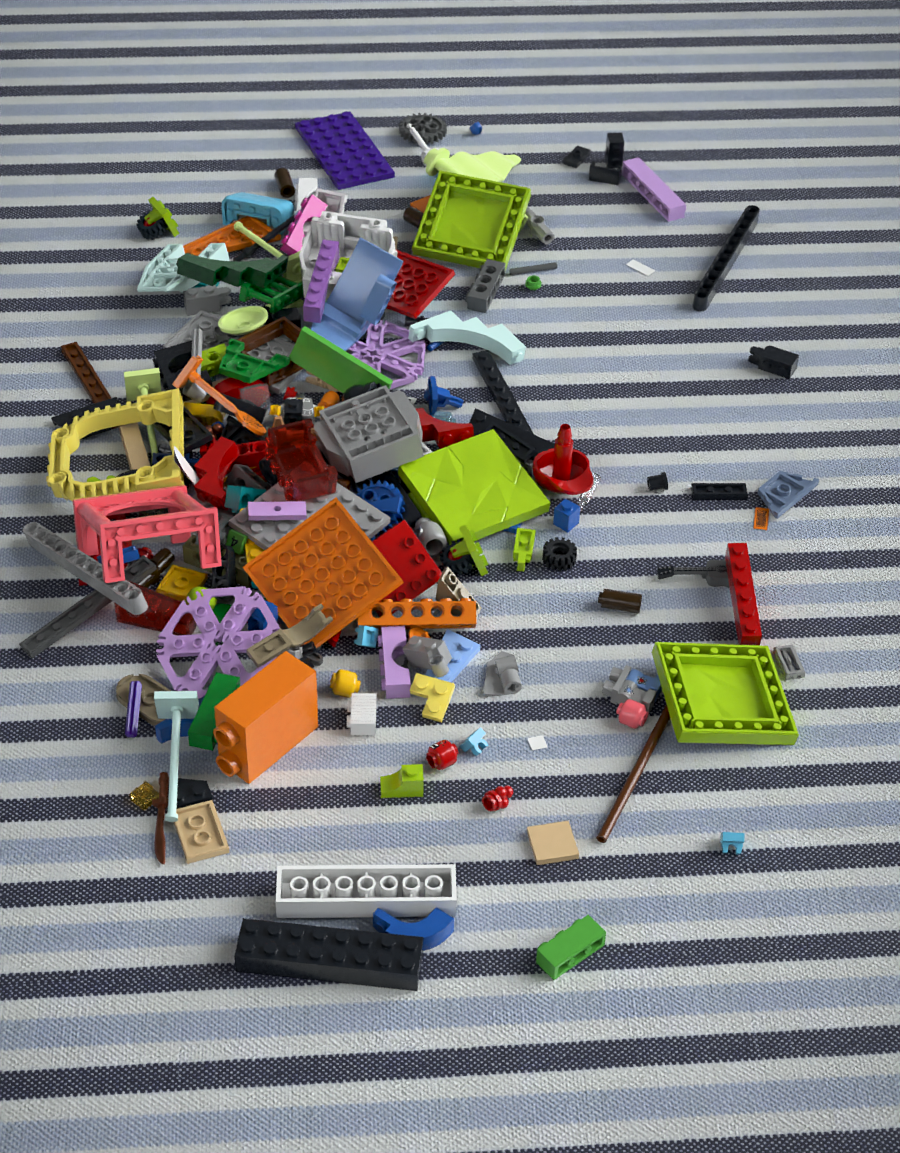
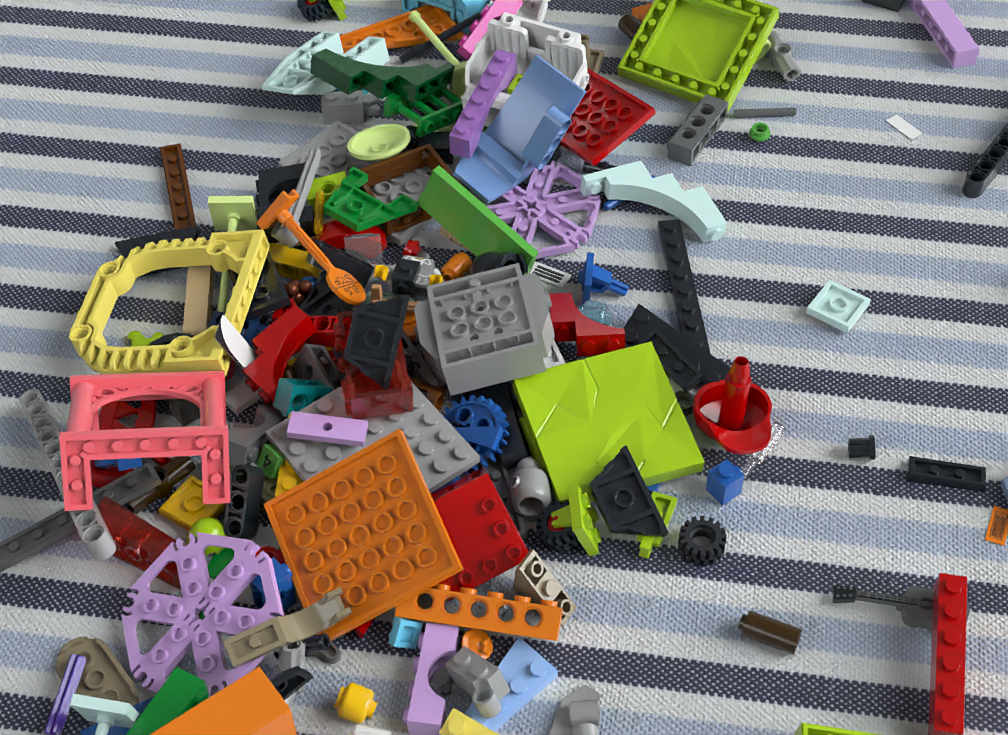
camera: 15 degrees right, 5 degrees up
none -> yellow piece [314,187,325,238]
none -> black wing [344,294,410,391]
none -> black wing [589,445,669,537]
none -> light aqua plate [806,280,871,333]

